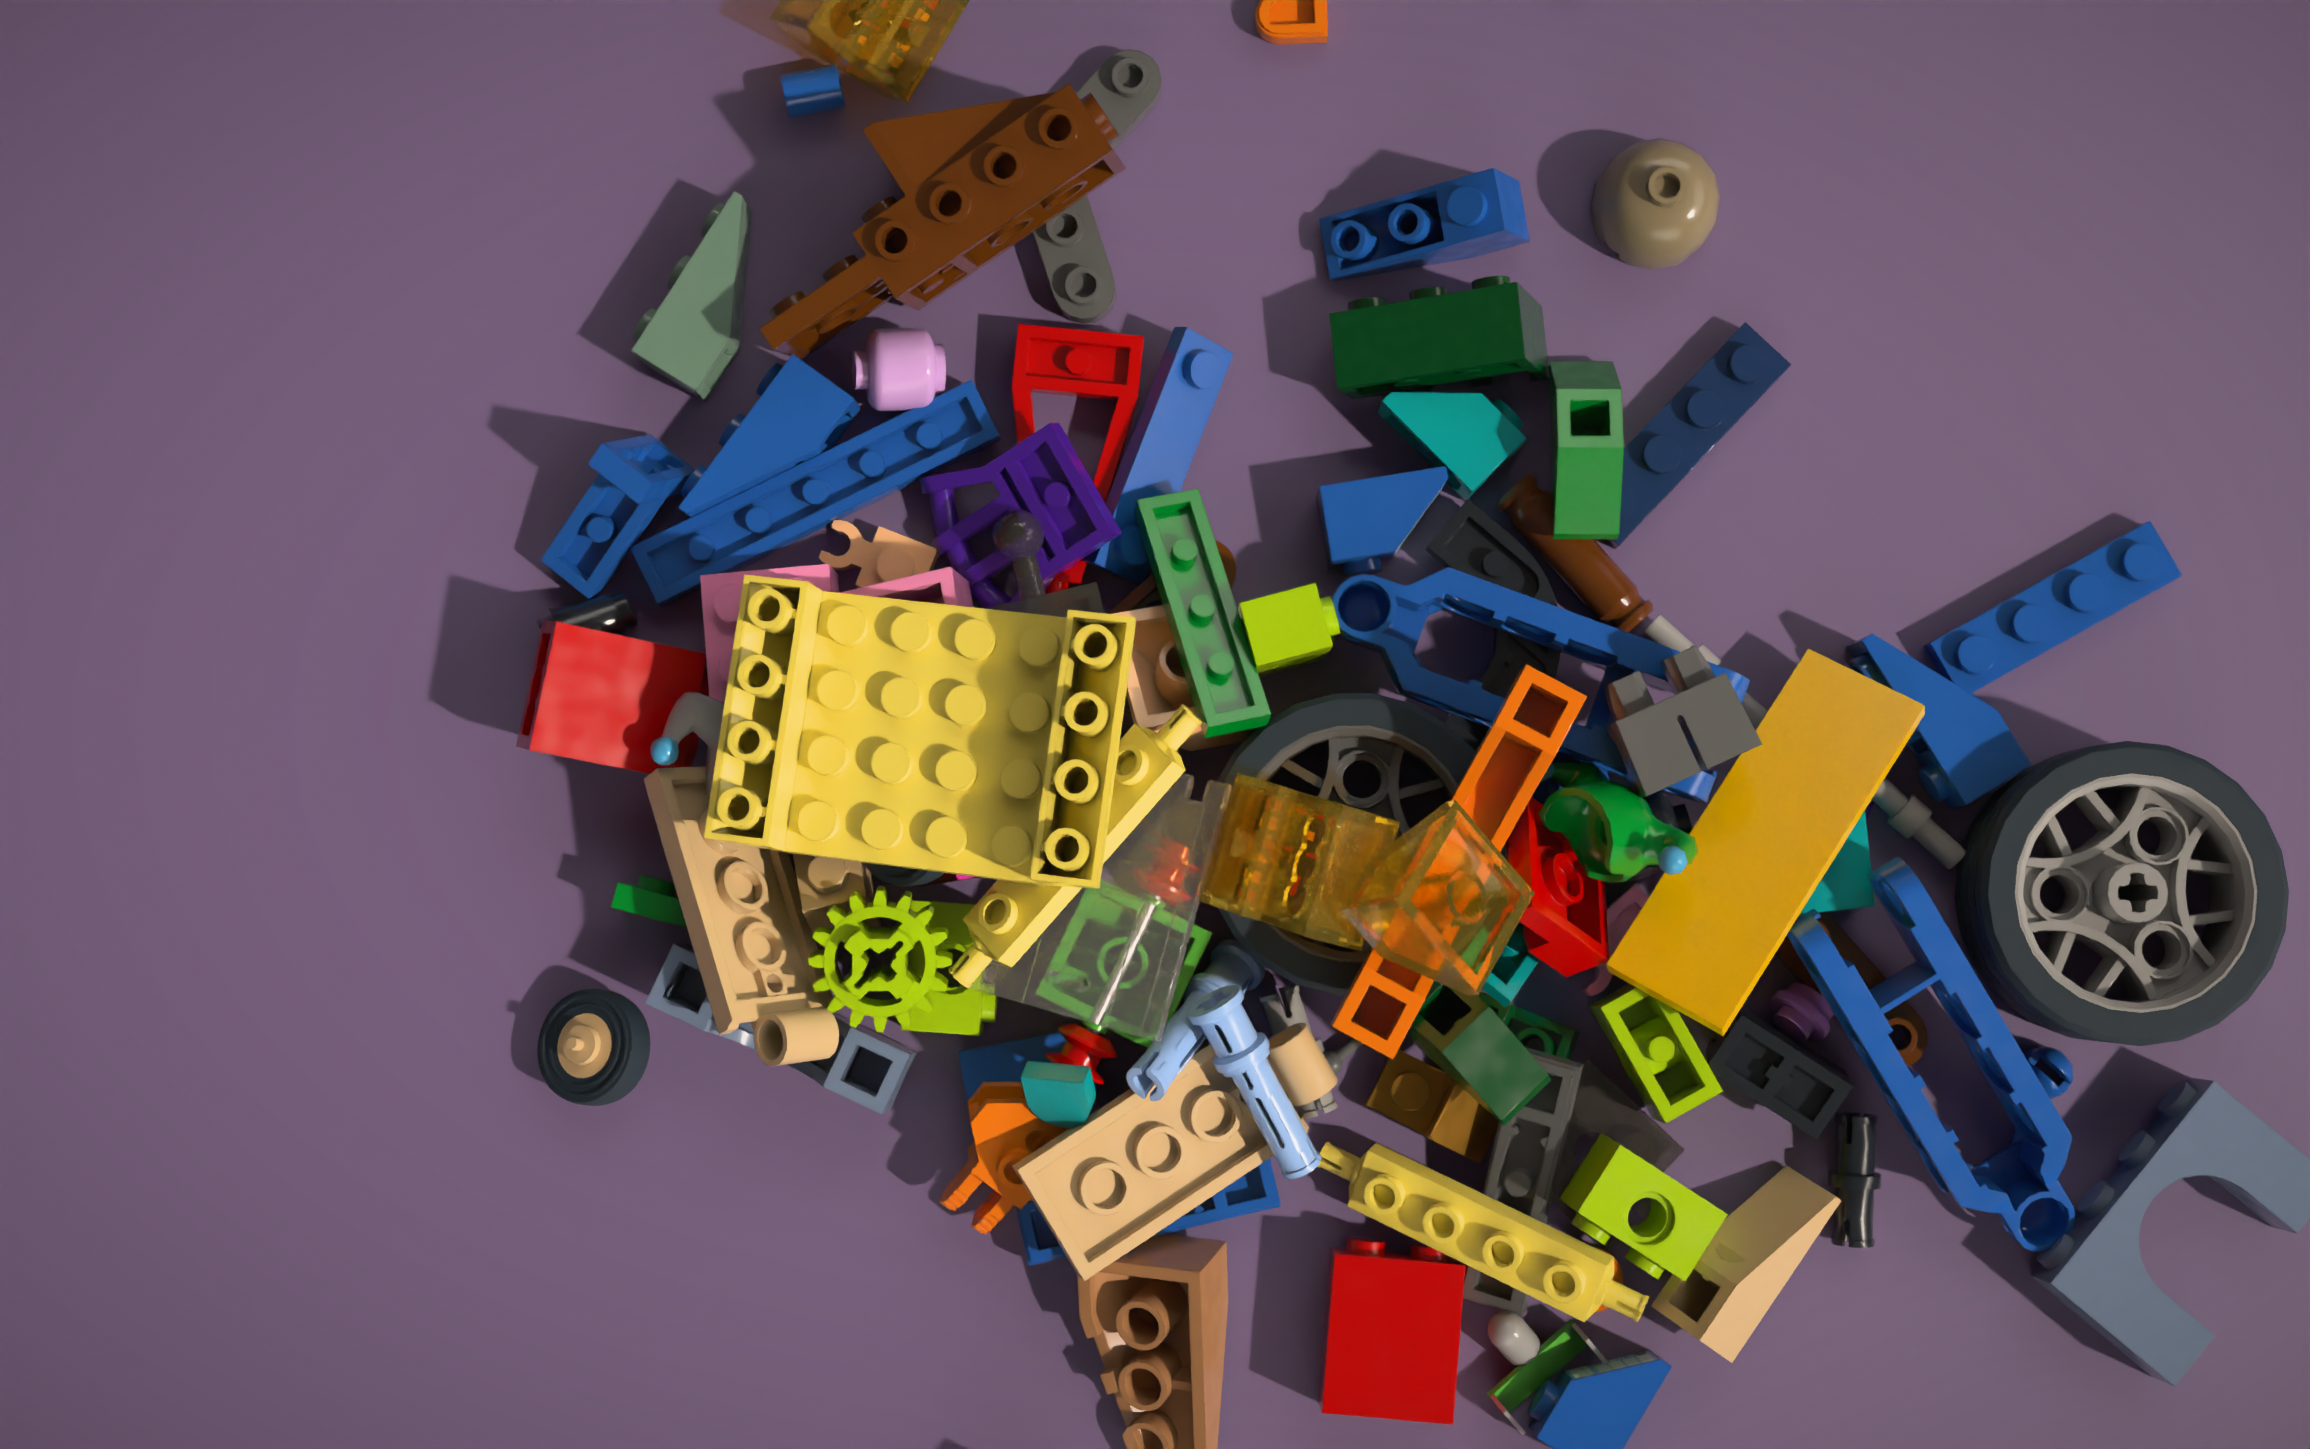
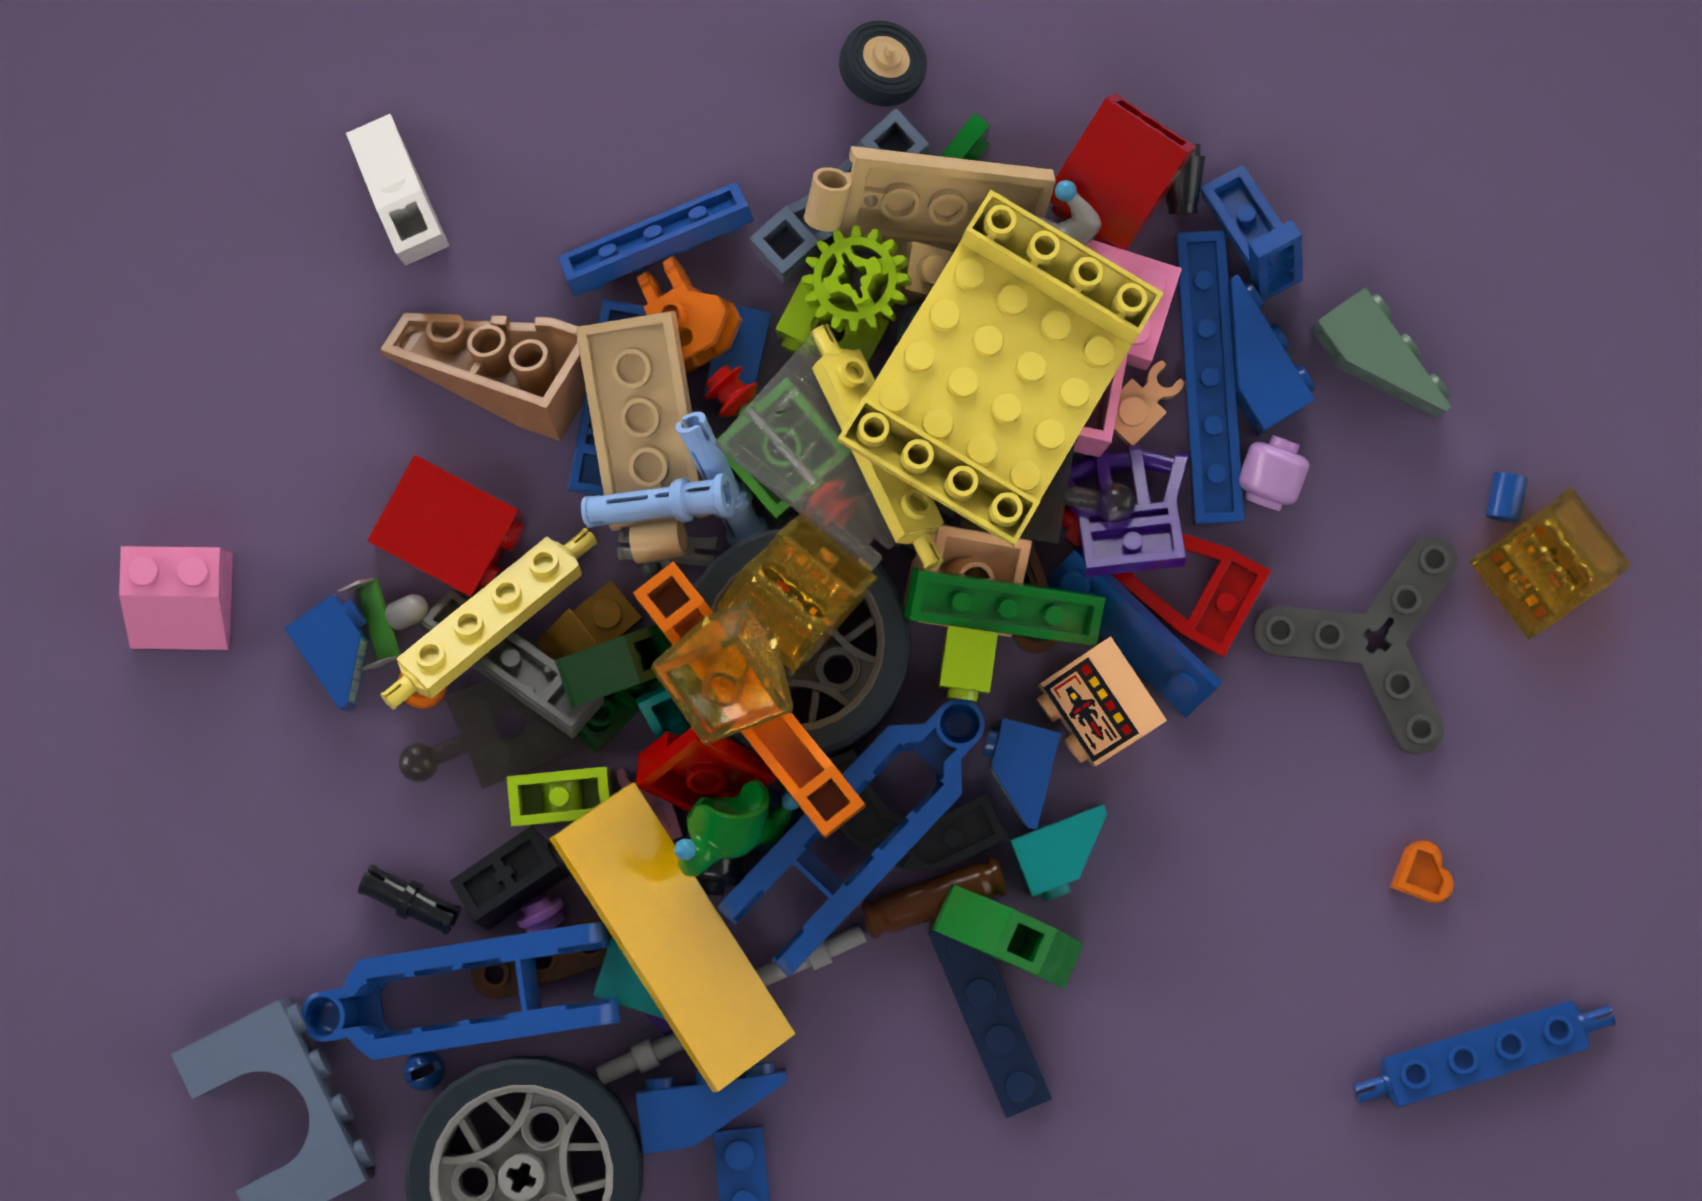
camera: 110 degrees right, 0 degrees up
reddish brown wedge [759,83,1126,360] -> none
teal tile [1020,1061,1096,1128] -> none
blue slope [1319,168,1530,281] -> none
dark green wedge [1329,276,1549,399] -> none
lime brick [1559,1133,1728,1281] -> none
dark tan cylinder [1590,138,1720,270] -> none
dark grey hips [1604,646,1762,798] -> none
tan slope [1651,1165,1841,1363] -> none
none -> blue plate [557,182,754,296]
none -> light nougat piece [1036,636,1167,767]

